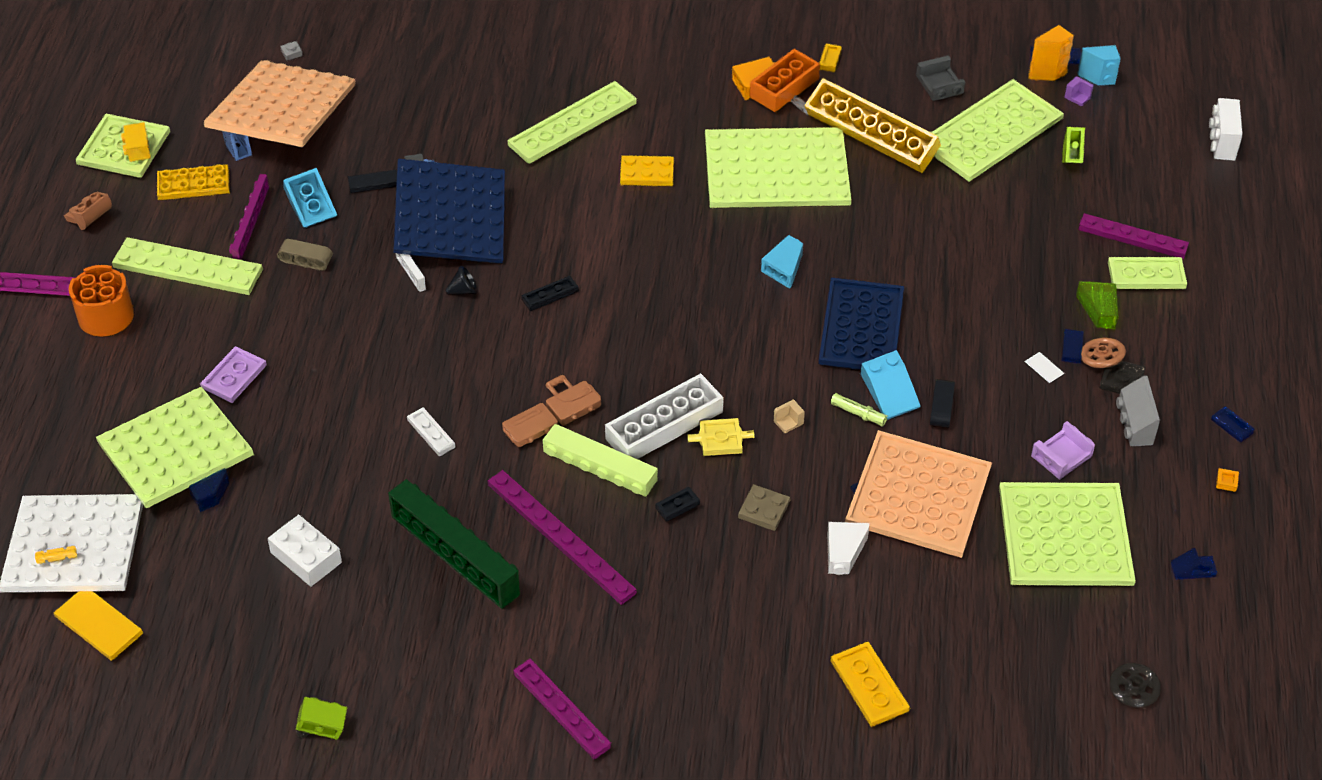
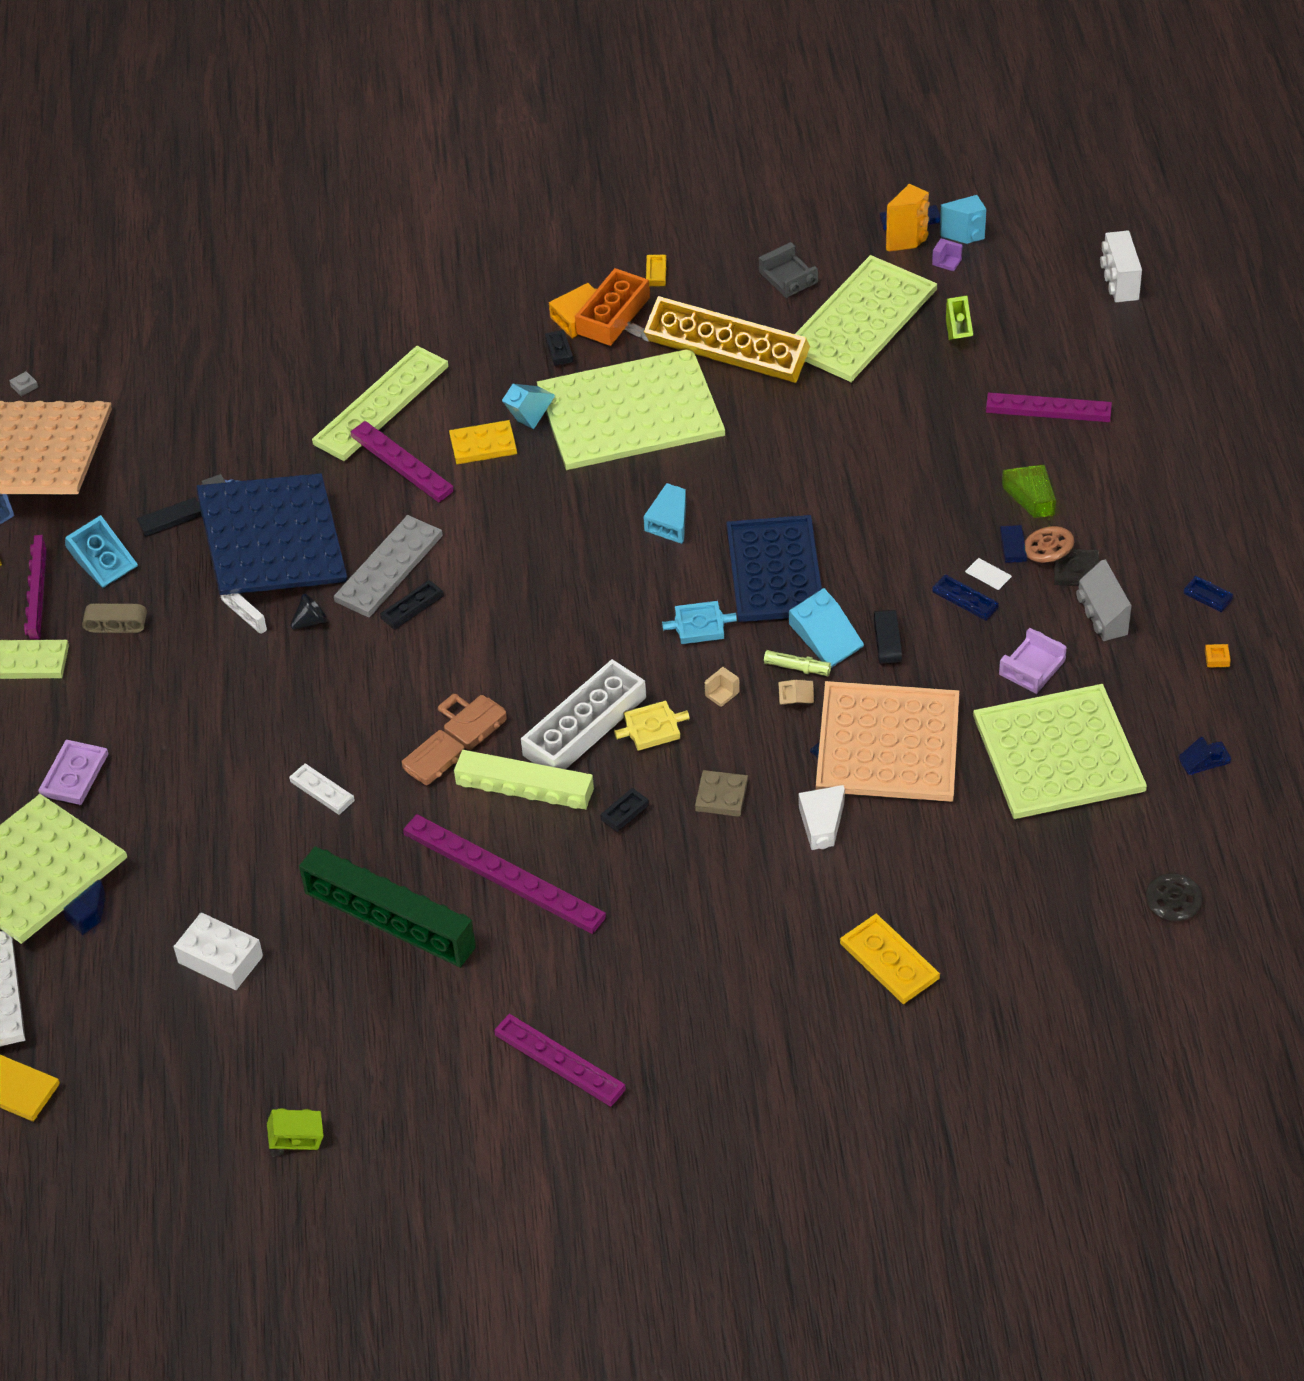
camera: 10 degrees left, 0 degrees up
yellowish green plate [1108,257,1187,289] -> none
none -> light grey plate [334,515,443,618]
none -> magenta plate [350,421,453,503]
none -> medium azure slope [502,384,555,429]
none -> black plate [545,330,573,366]
none -> medium azure plate [662,601,737,644]
none -> tan panel [779,680,814,705]
none -> clear blue tile [932,574,999,621]

